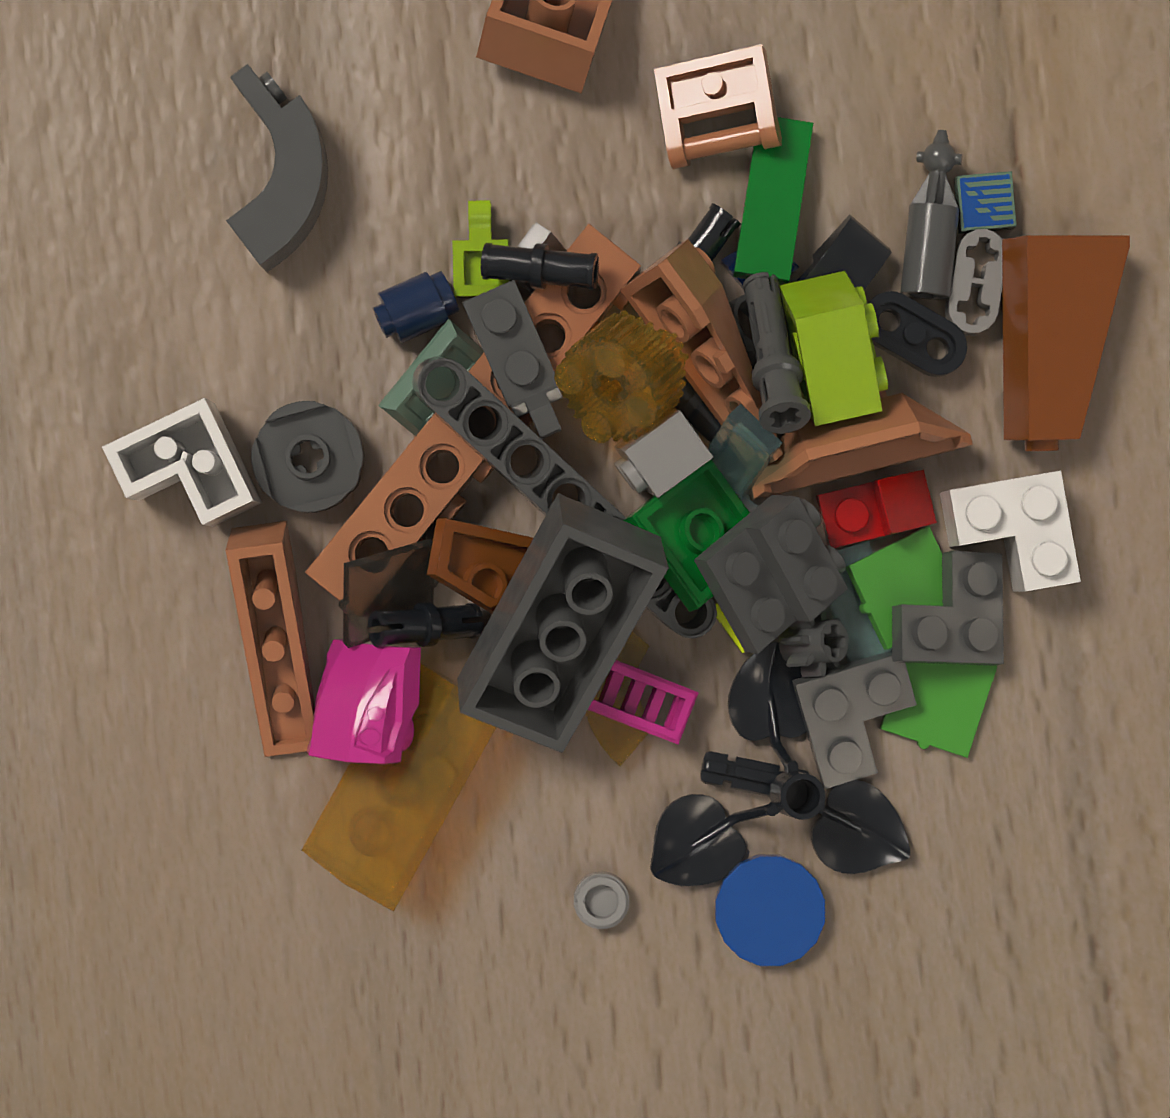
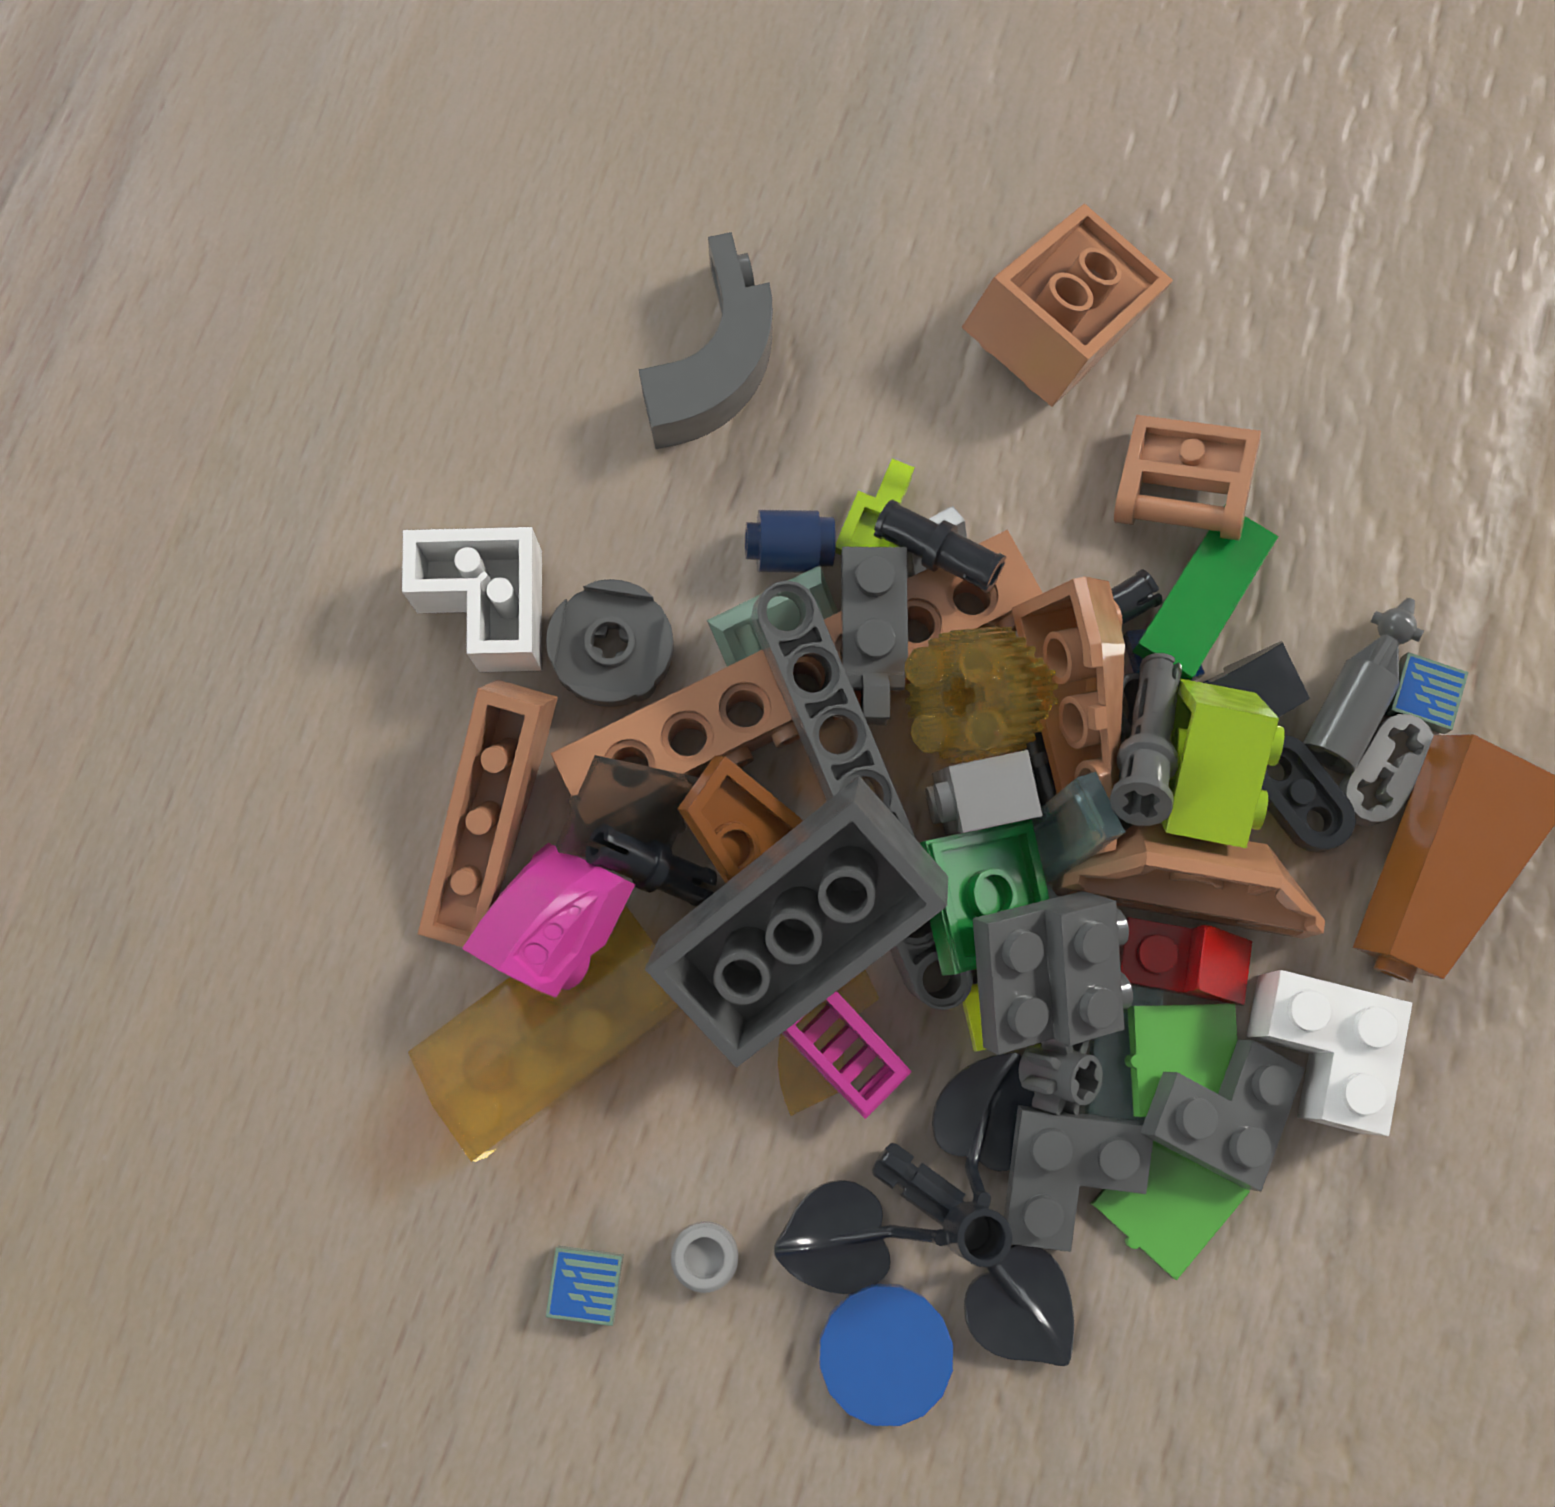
camera: 25 degrees right, 10 degrees down
none -> tile [545,1246,624,1326]

